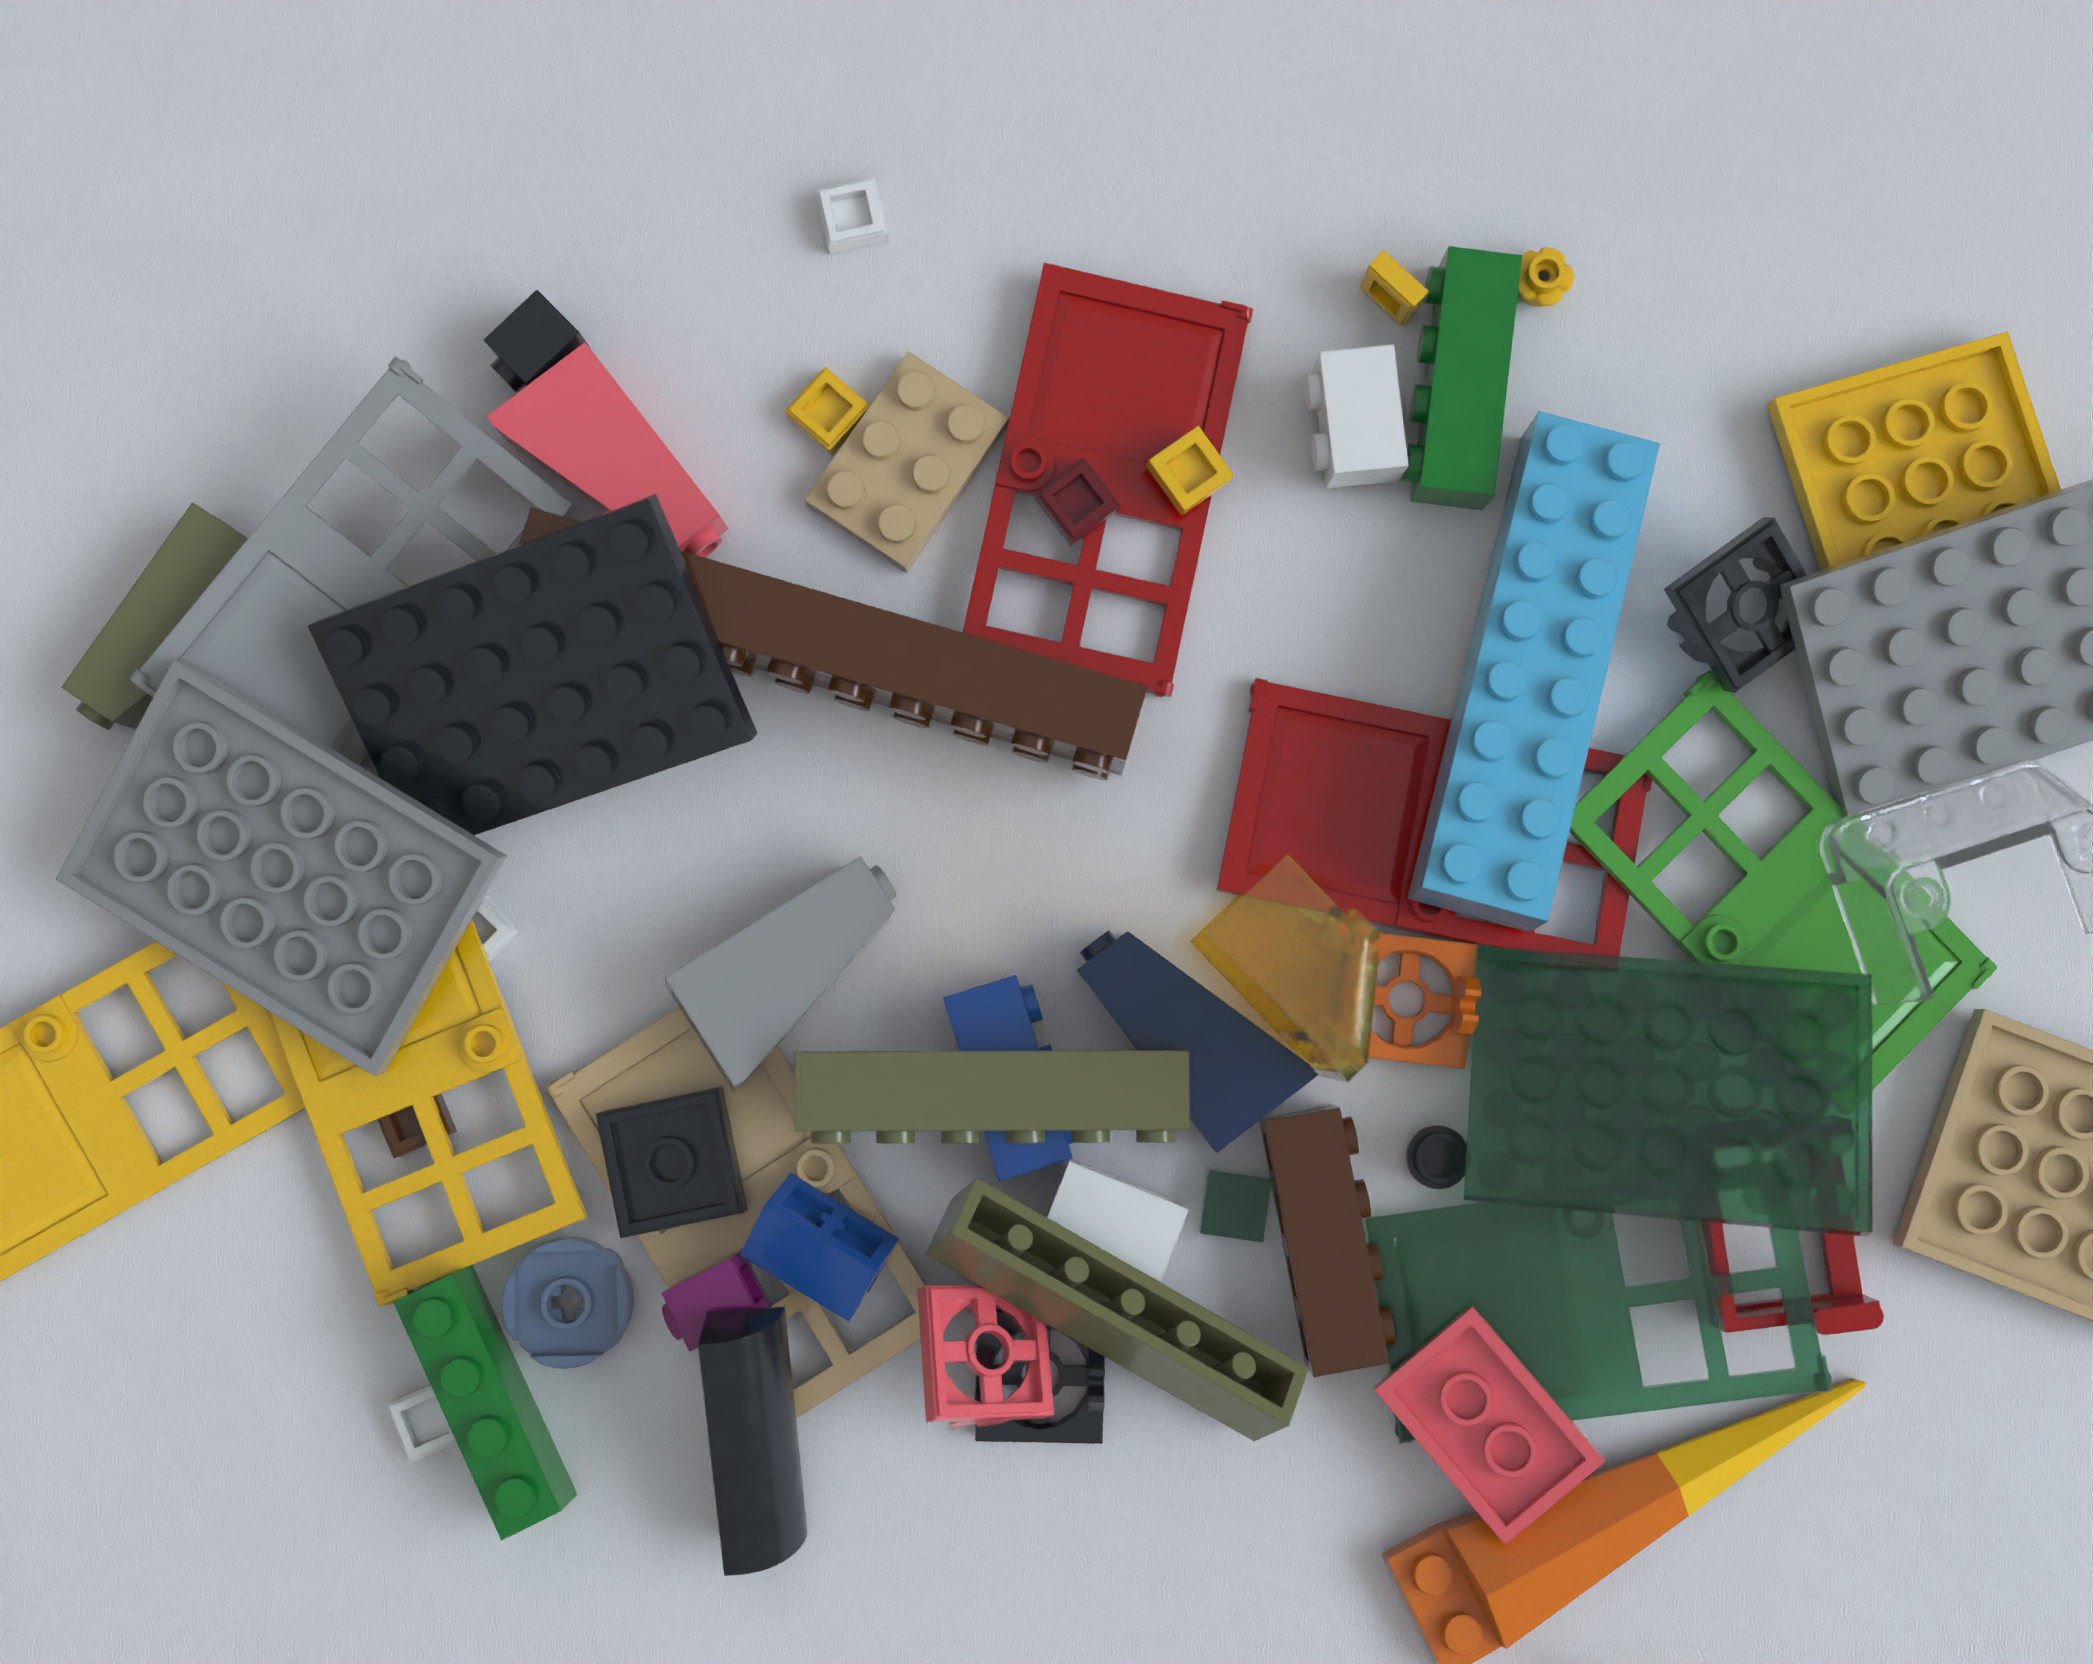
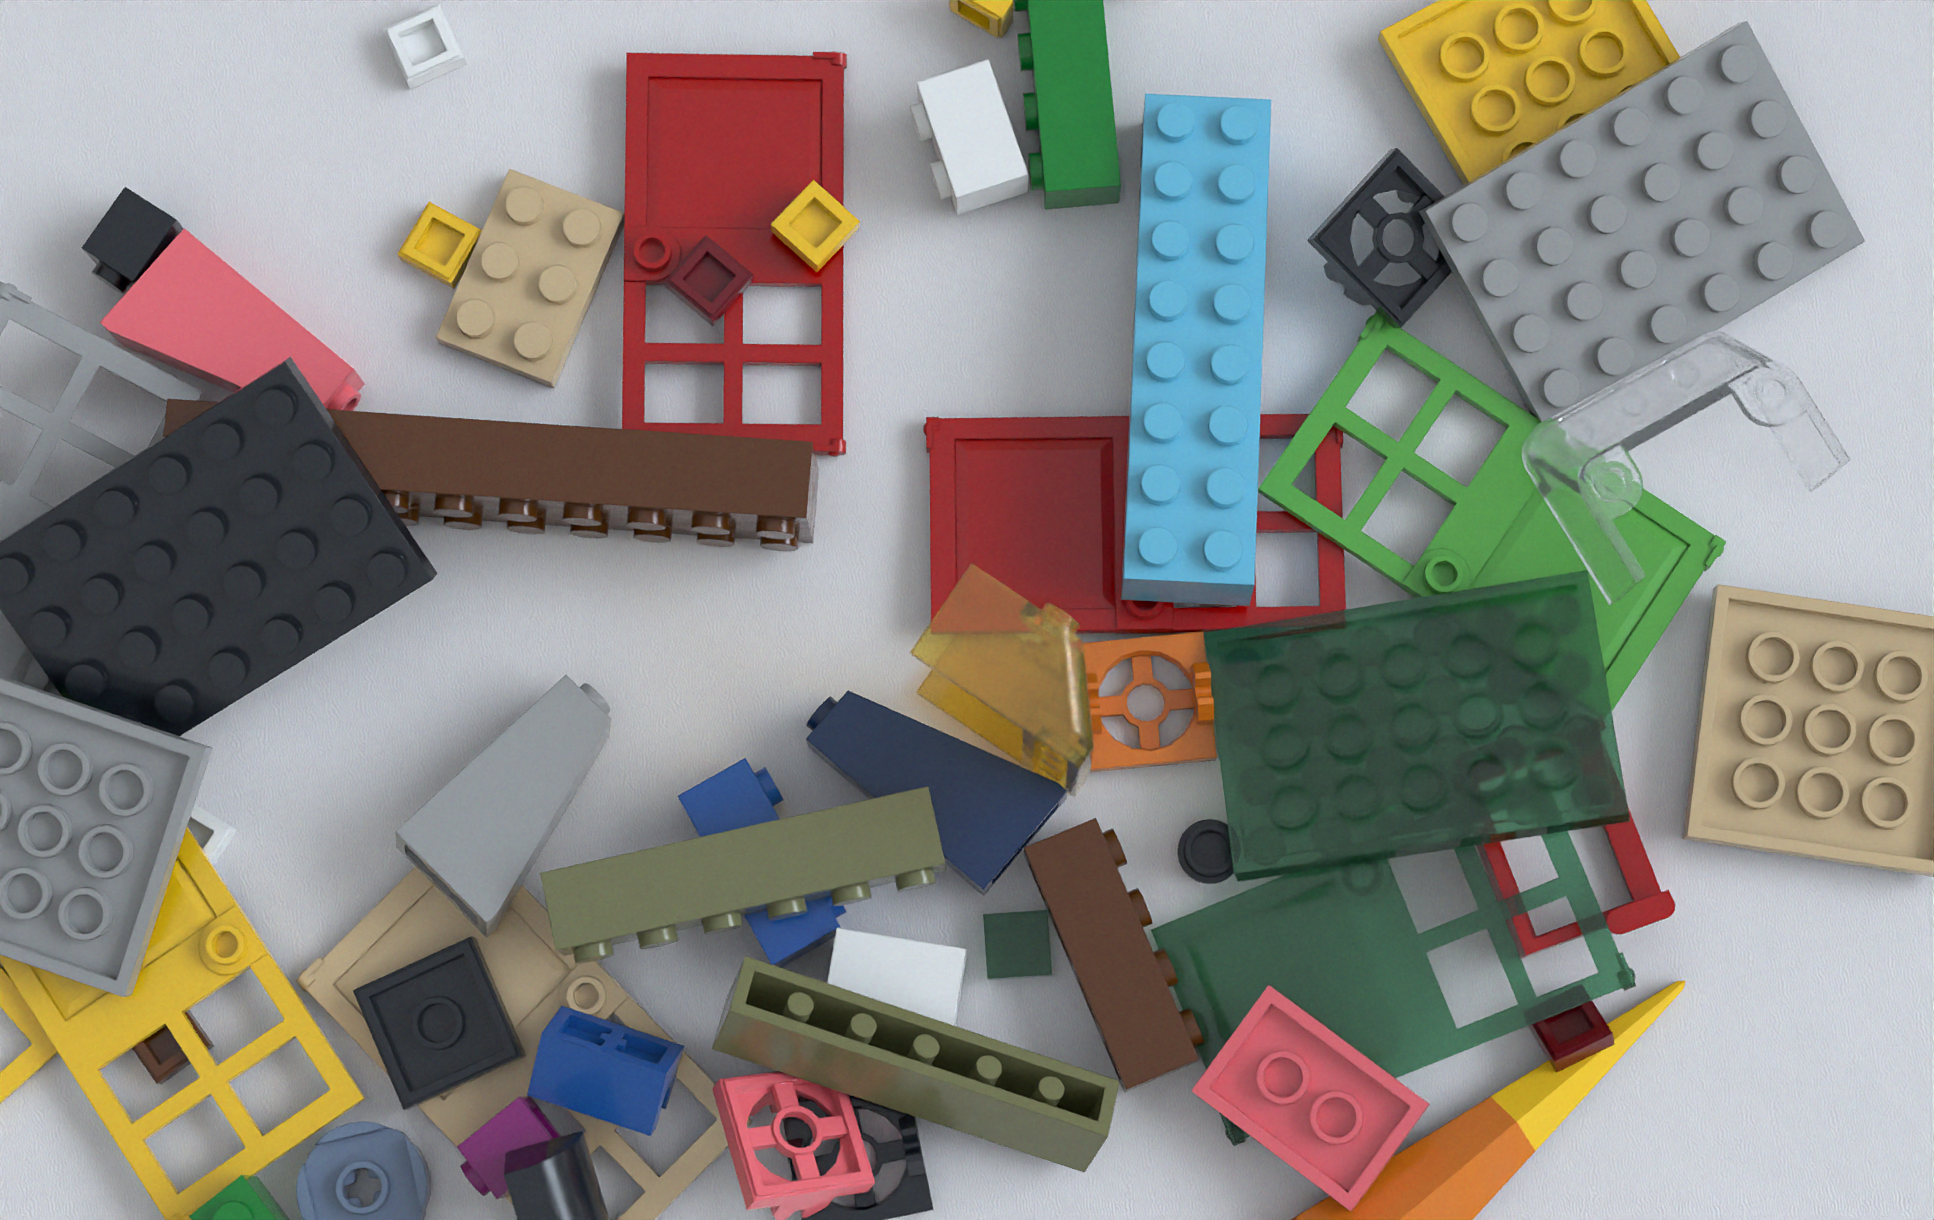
camera: 10 degrees left, 5 degrees down
none -> dark red tile [1524,984,1614,1073]

